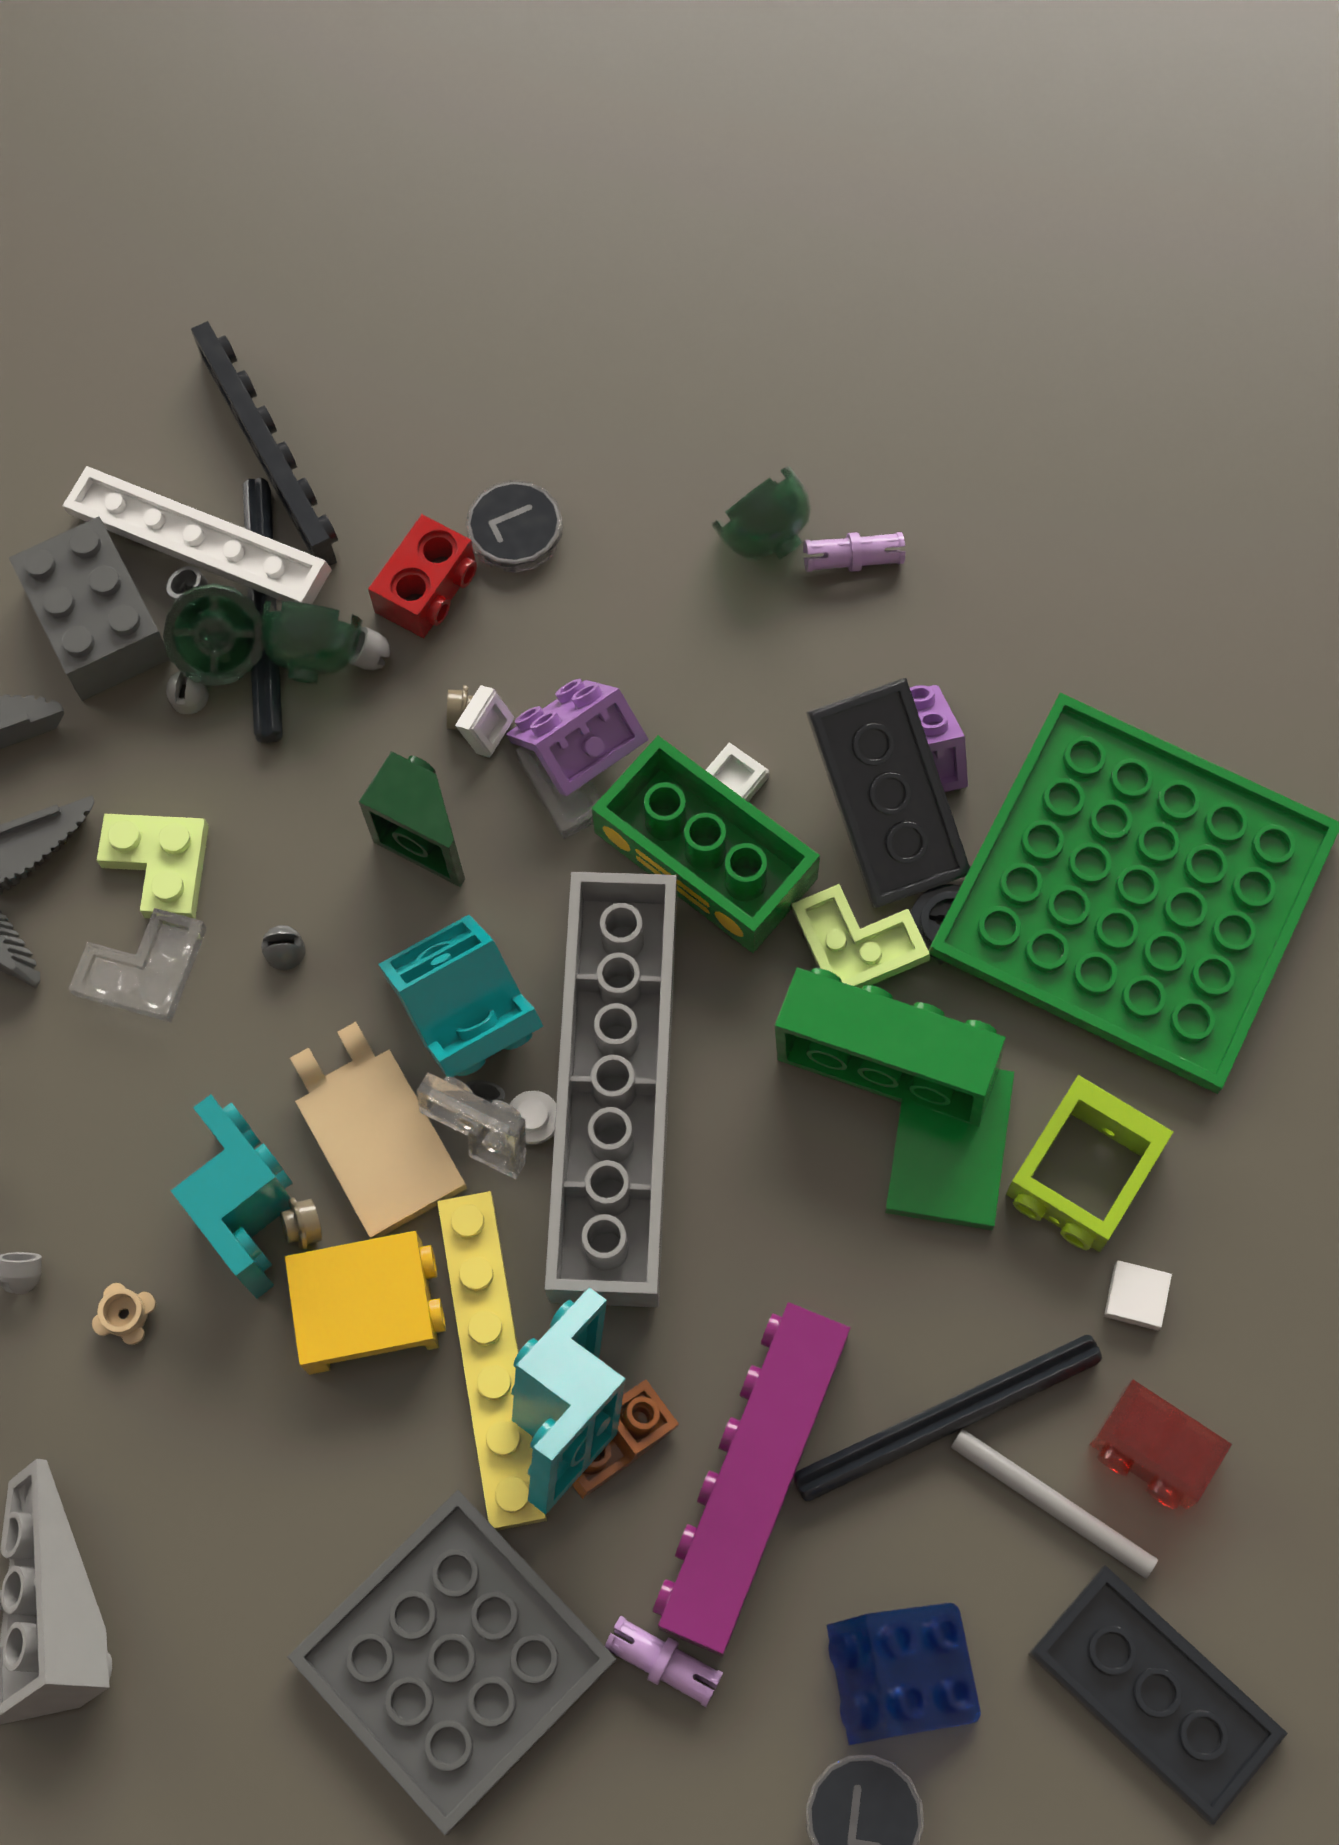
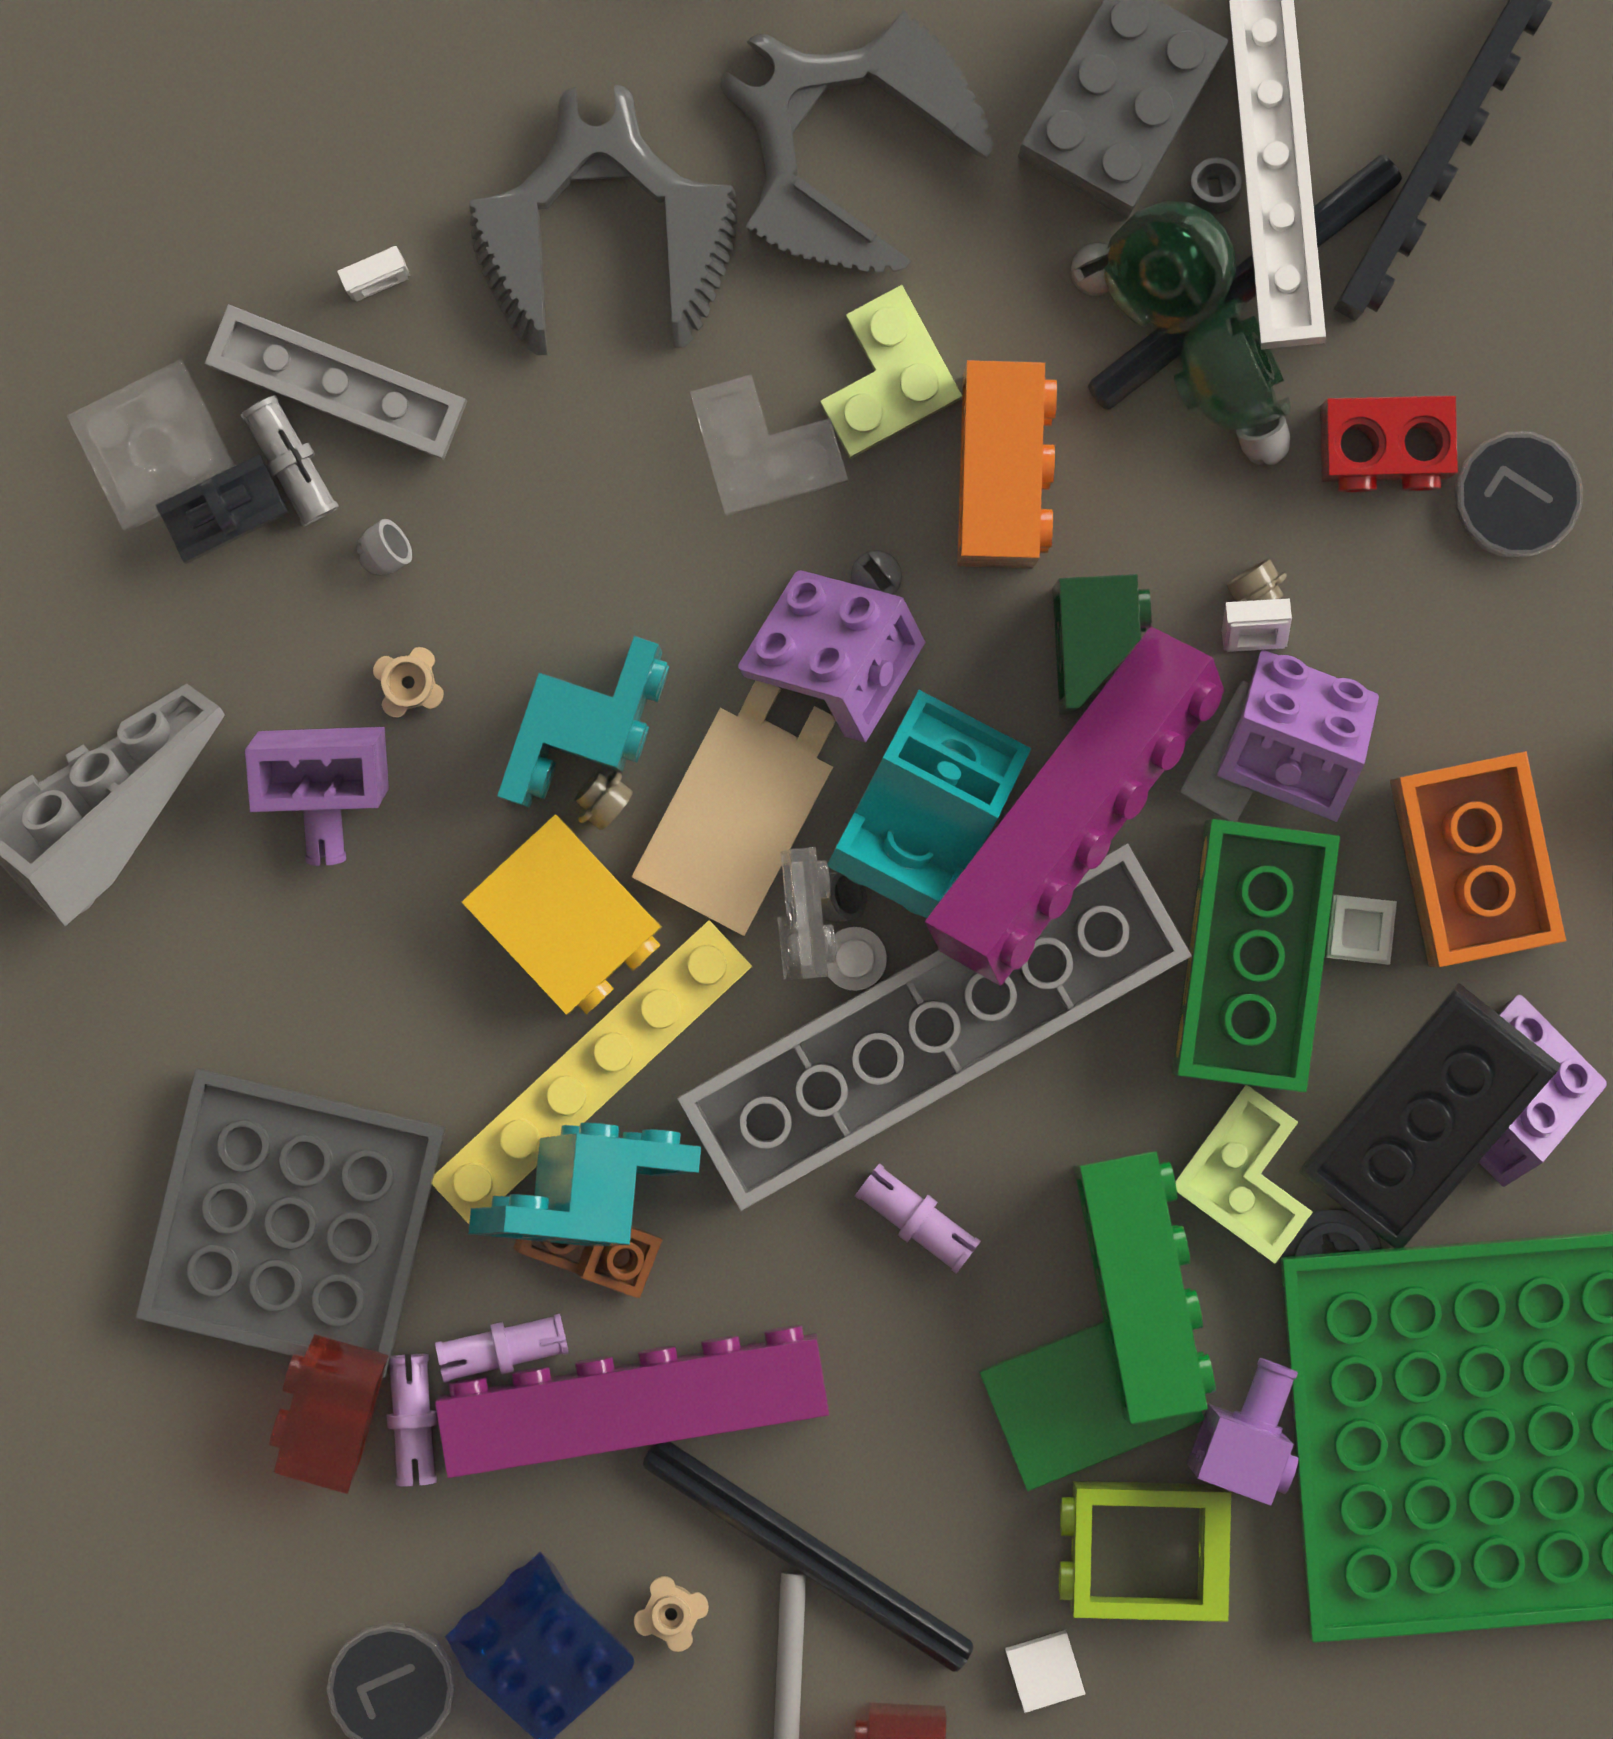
camera: 55 degrees right, 20 degrees up
none -> medium lavender brick [245,727,389,866]
none -> clear red brick [269,1334,389,1494]
none -> lavender pin [435,1313,569,1383]
none -> tan plate [634,1576,709,1652]
none -> medium lavender bracket [738,570,926,743]
none -> lavender pin [855,1163,981,1274]
none -> magenta brick [925,626,1225,986]
none -> orange brick [957,360,1057,568]
none -> medium lavender brick [1187,1358,1298,1506]
none -> orange brick [1390,751,1566,967]

